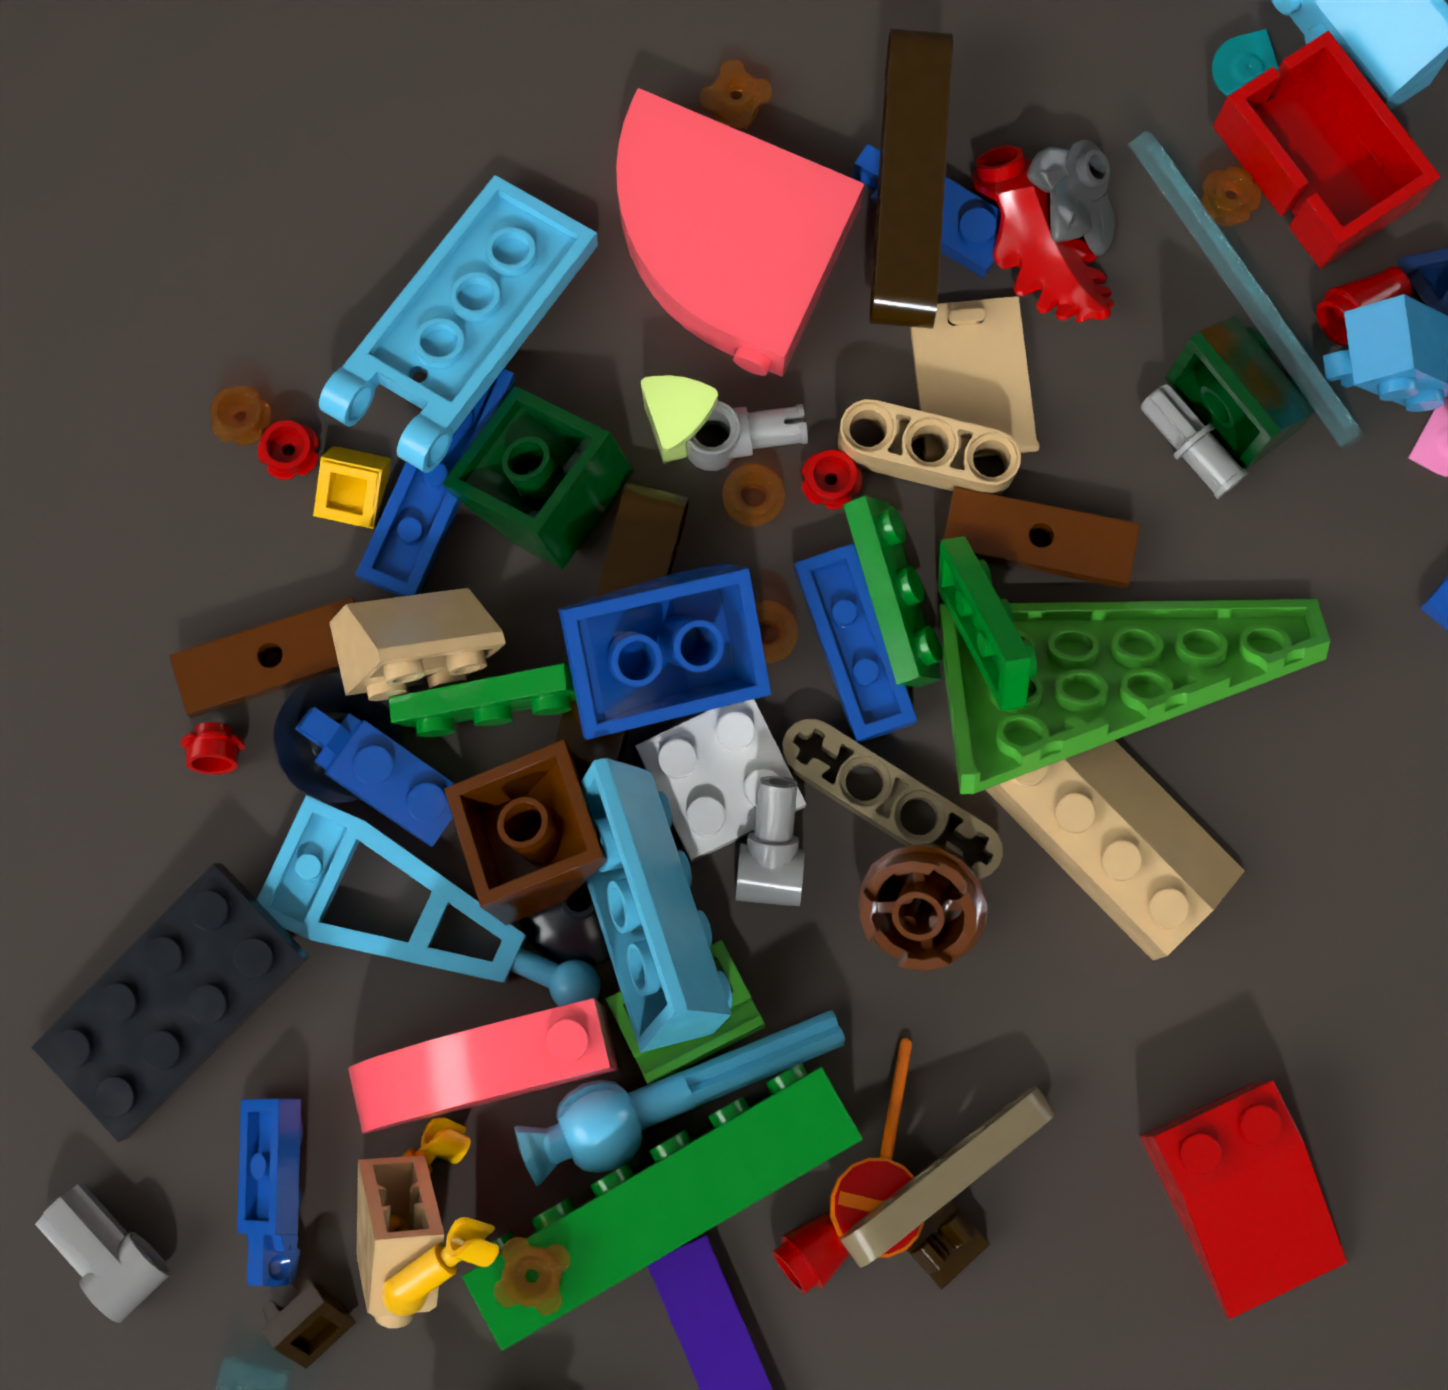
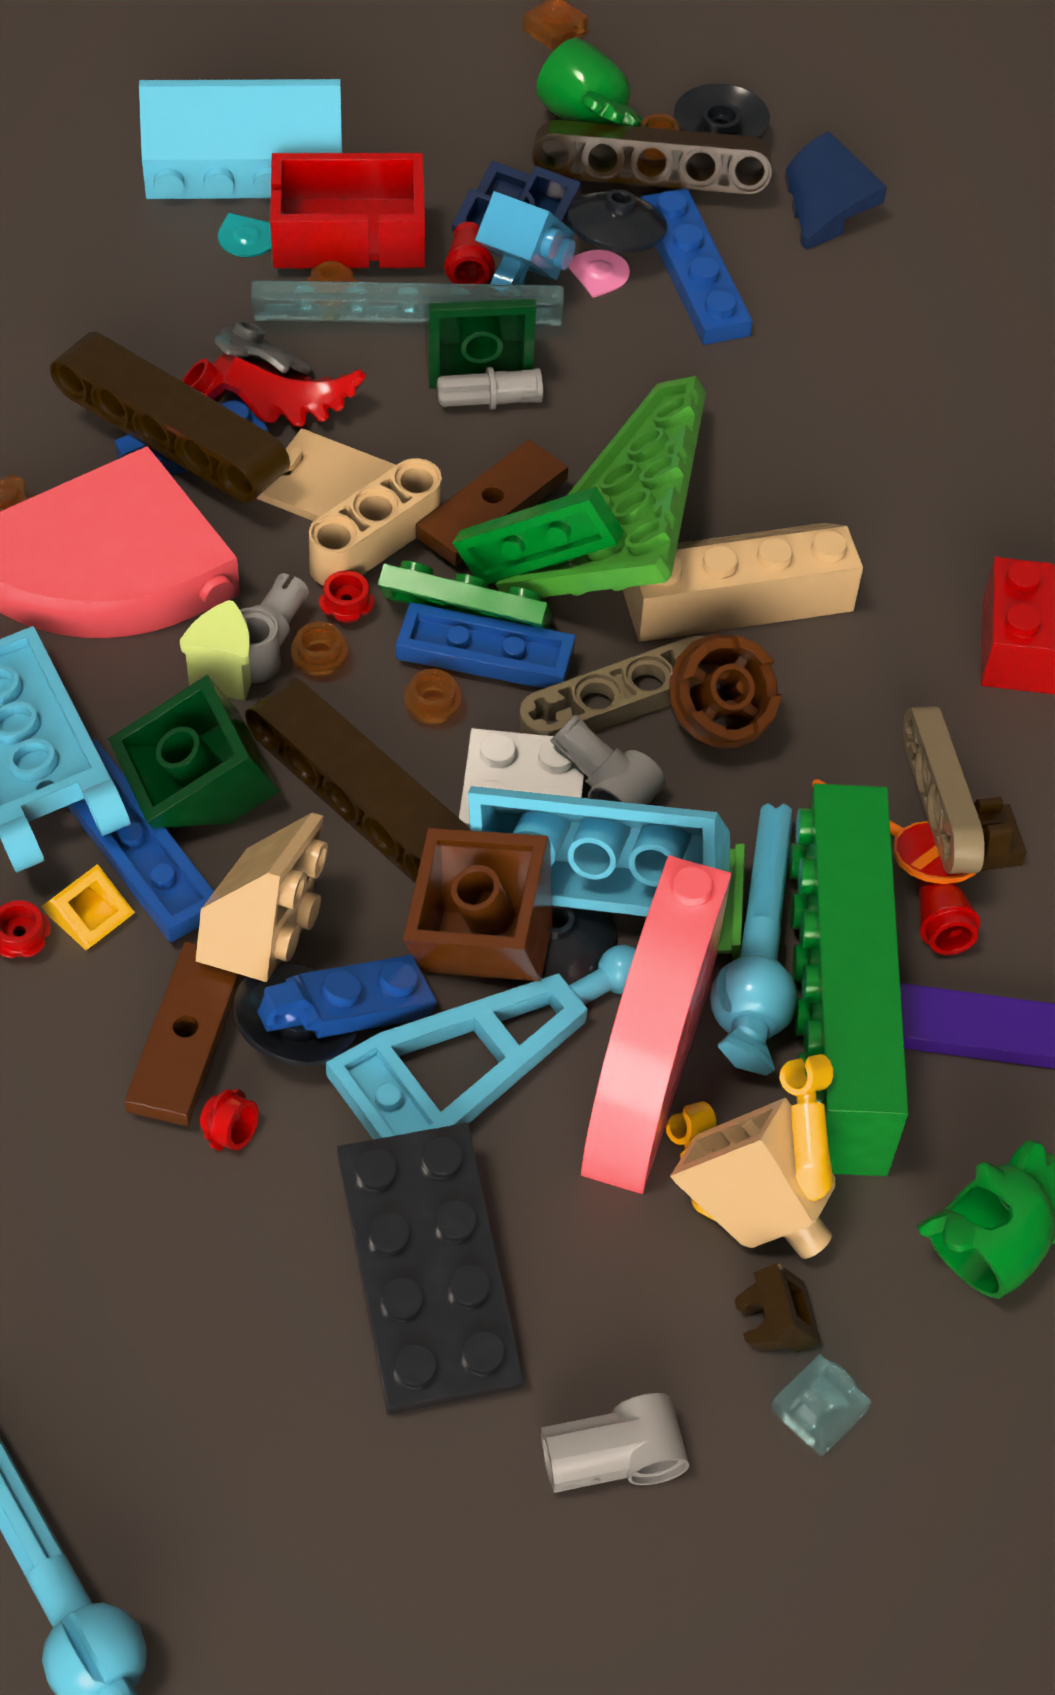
camera: 60 degrees left, 25 degrees down
blue hinge [237,1099,303,1287] -> none
green plate [388,663,576,737] -> none
clear orange plate [494,1237,570,1315] -> none
blue slope [559,563,771,740] -> none

